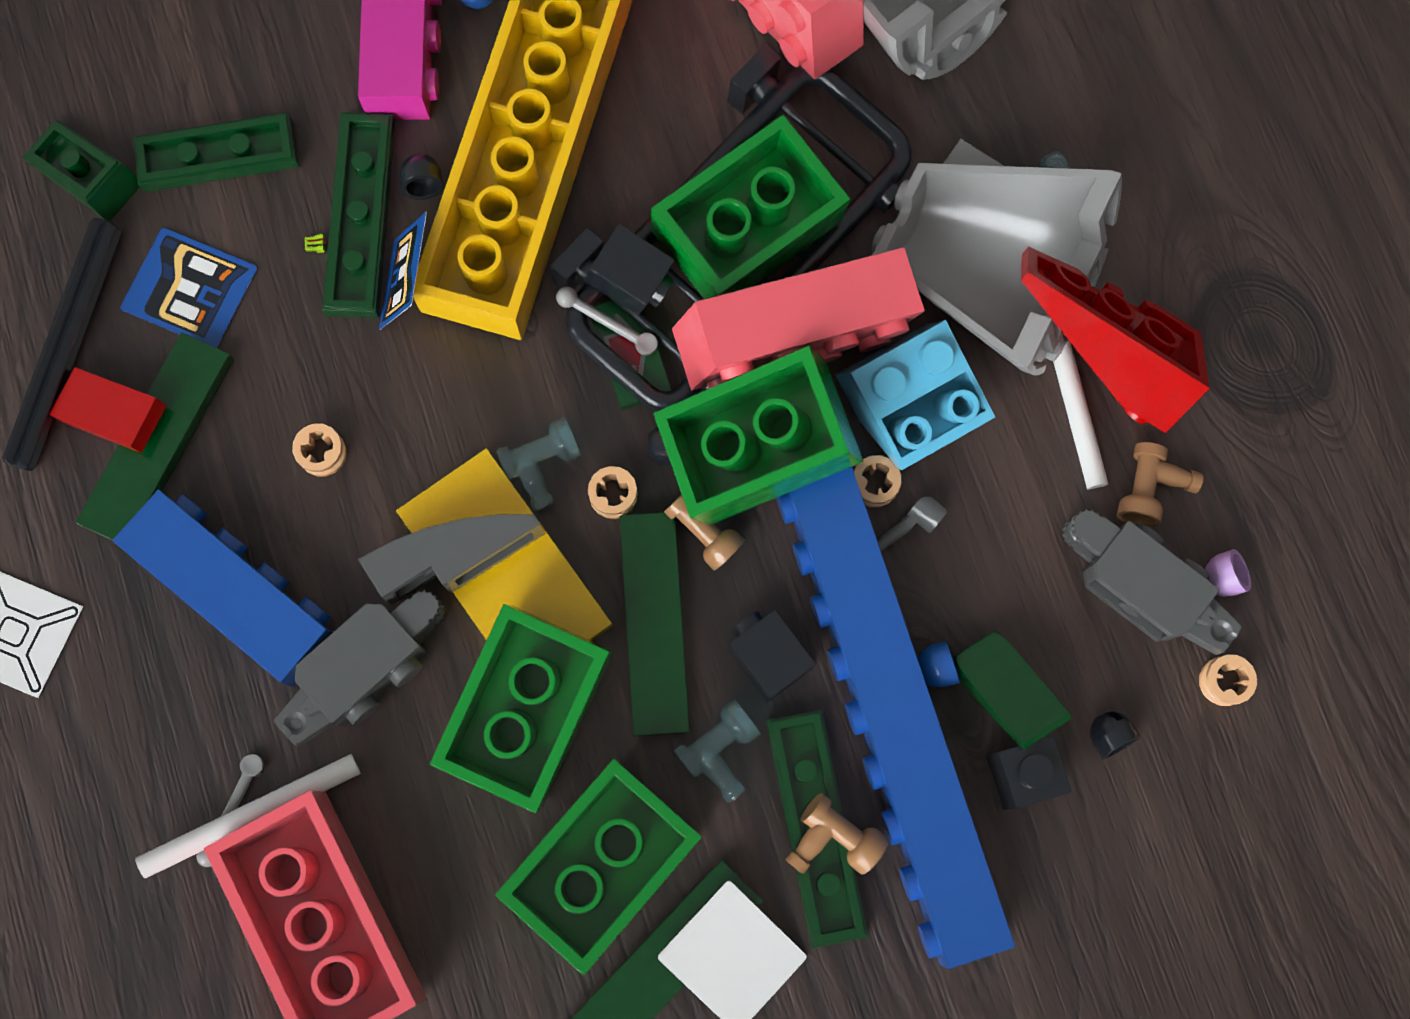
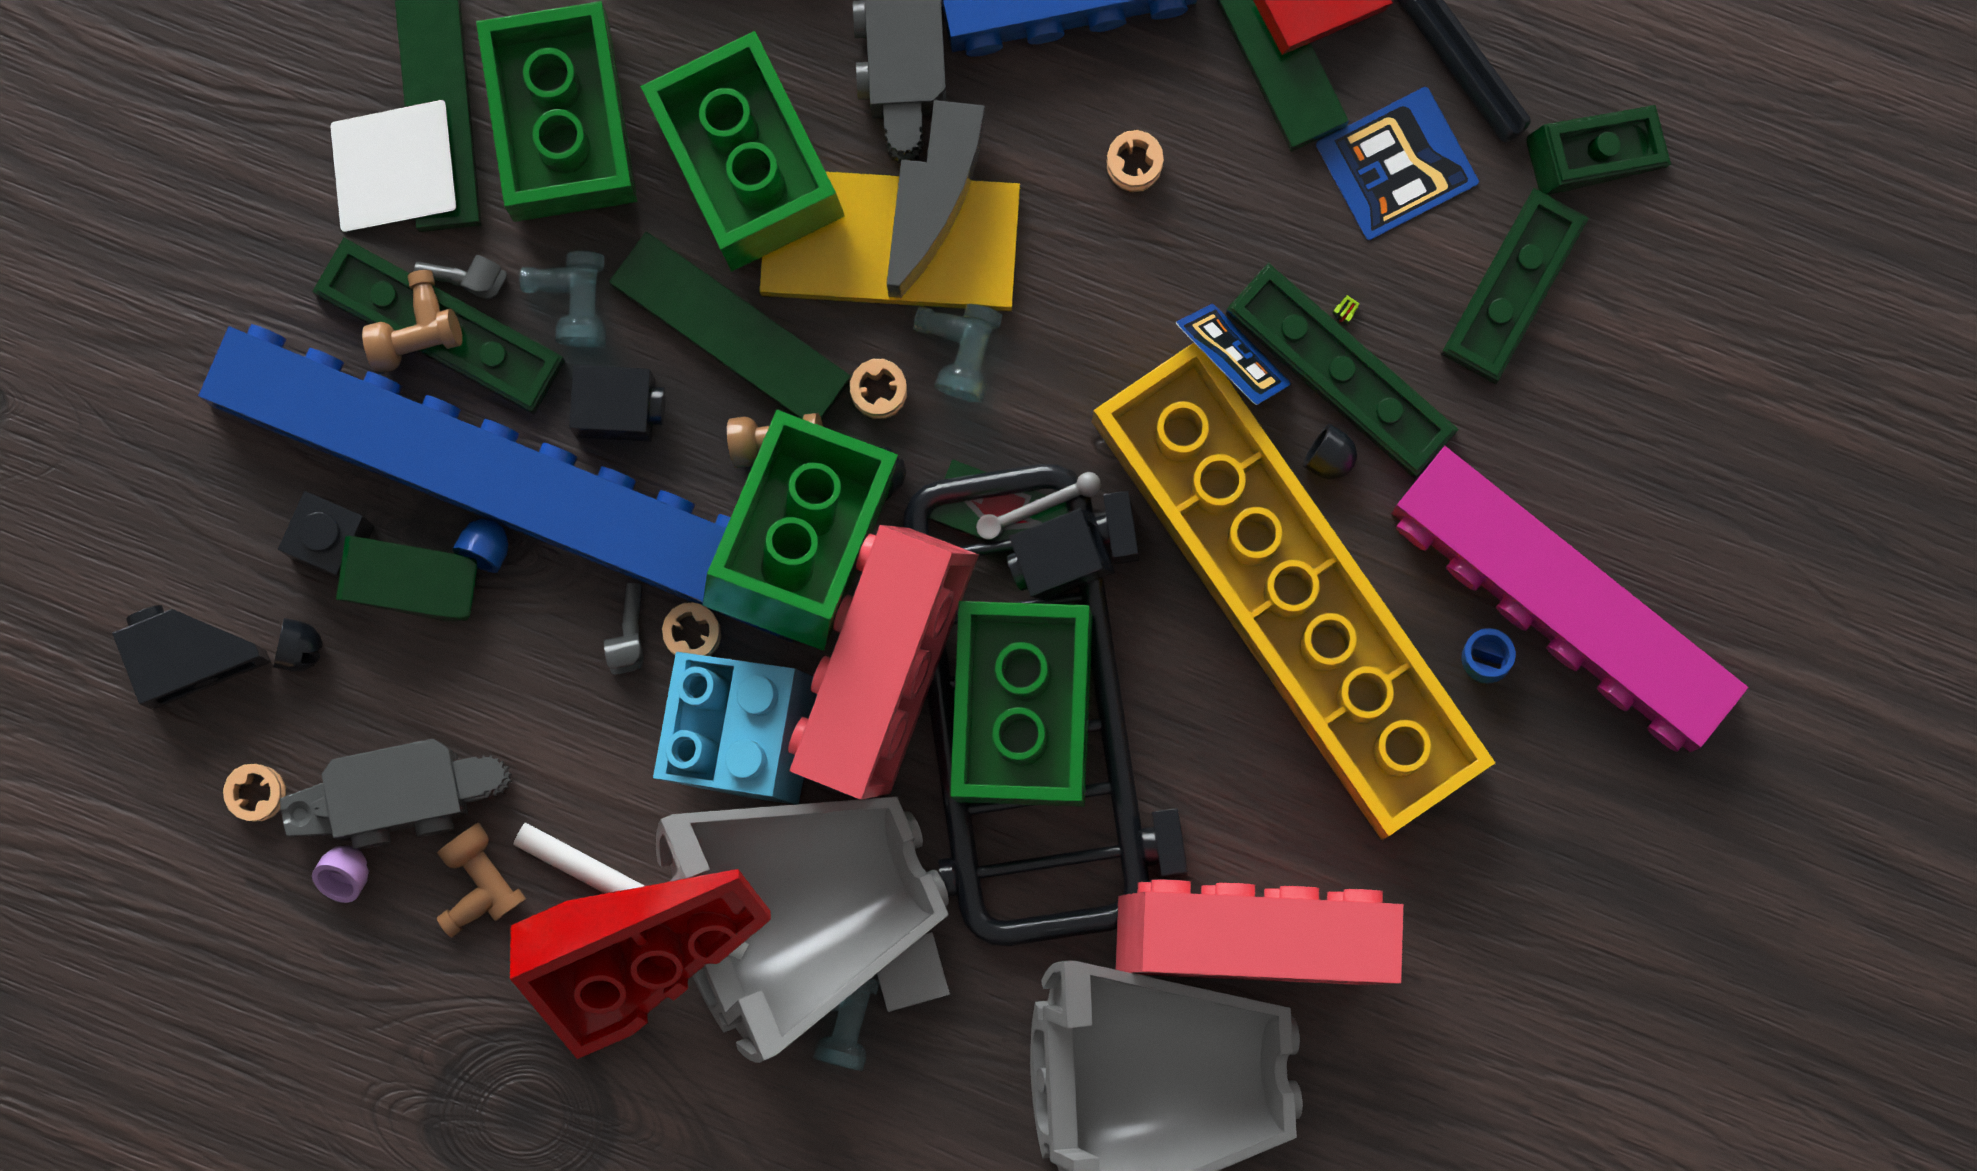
camera: 135 degrees right, 5 degrees up
none -> black slope [112,605,271,710]
none -> dark grey hand [413,255,507,300]

